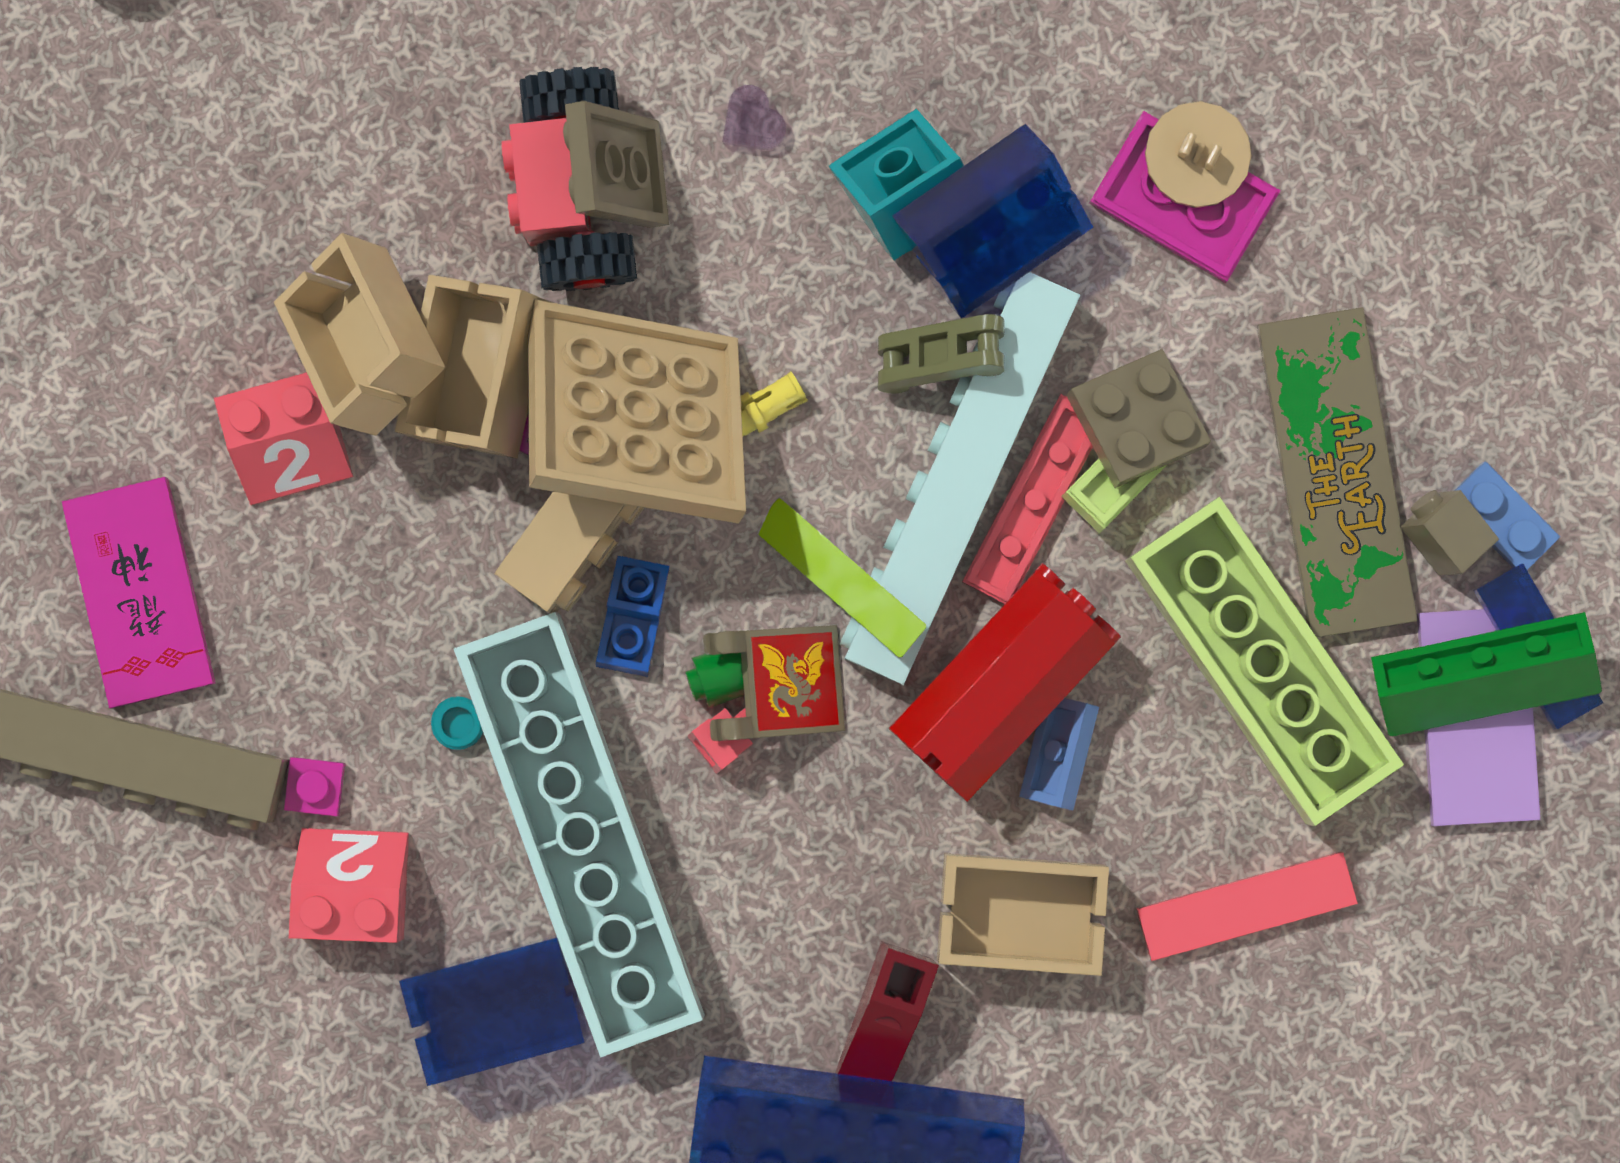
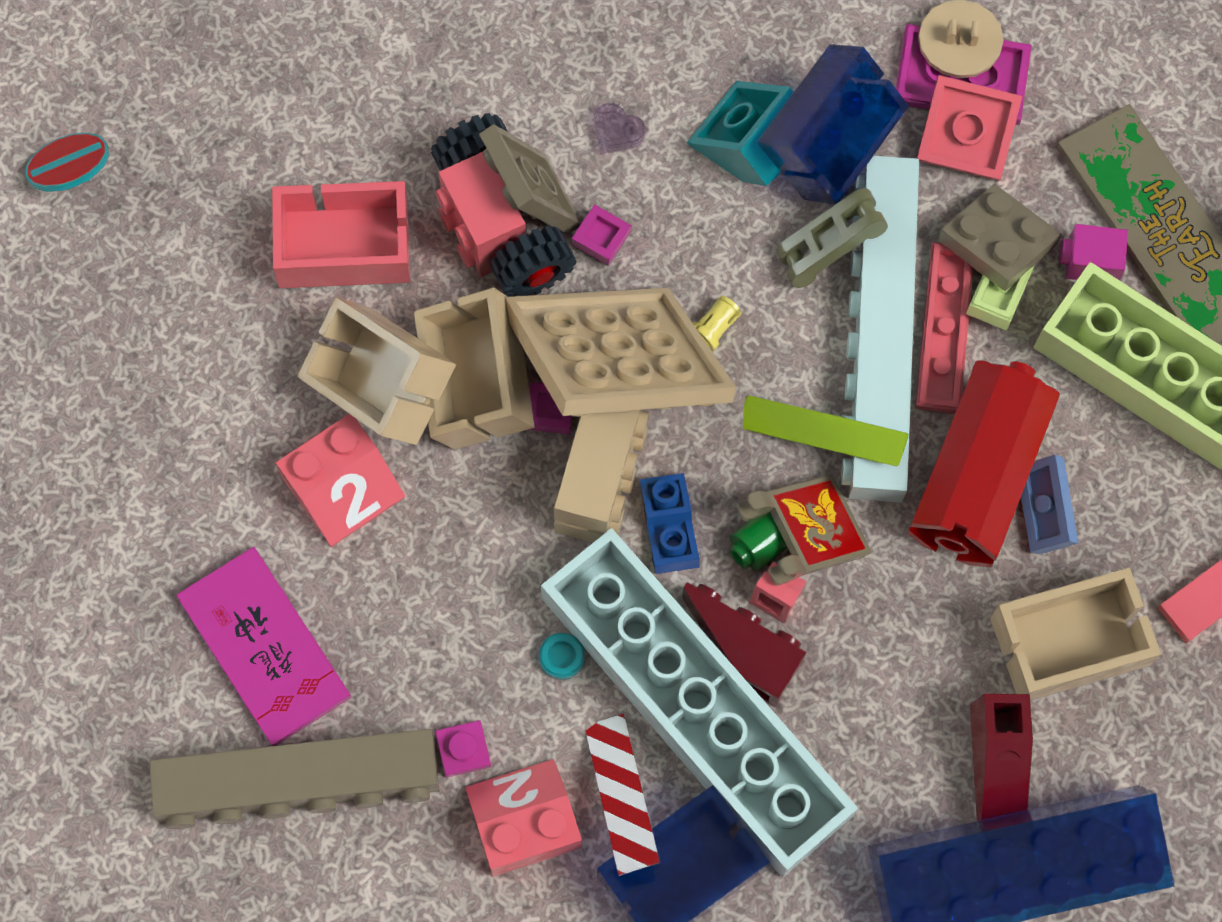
camera: 25 degrees left, 15 degrees down
none -> coral piece [272,181,411,288]
none -> dark pink plate [572,204,632,266]
none -> sticker [585,713,660,876]
none -> dark red slope [682,582,807,707]
none -> coral plate [916,75,1023,182]
none -> dark pink brick [1058,224,1128,280]

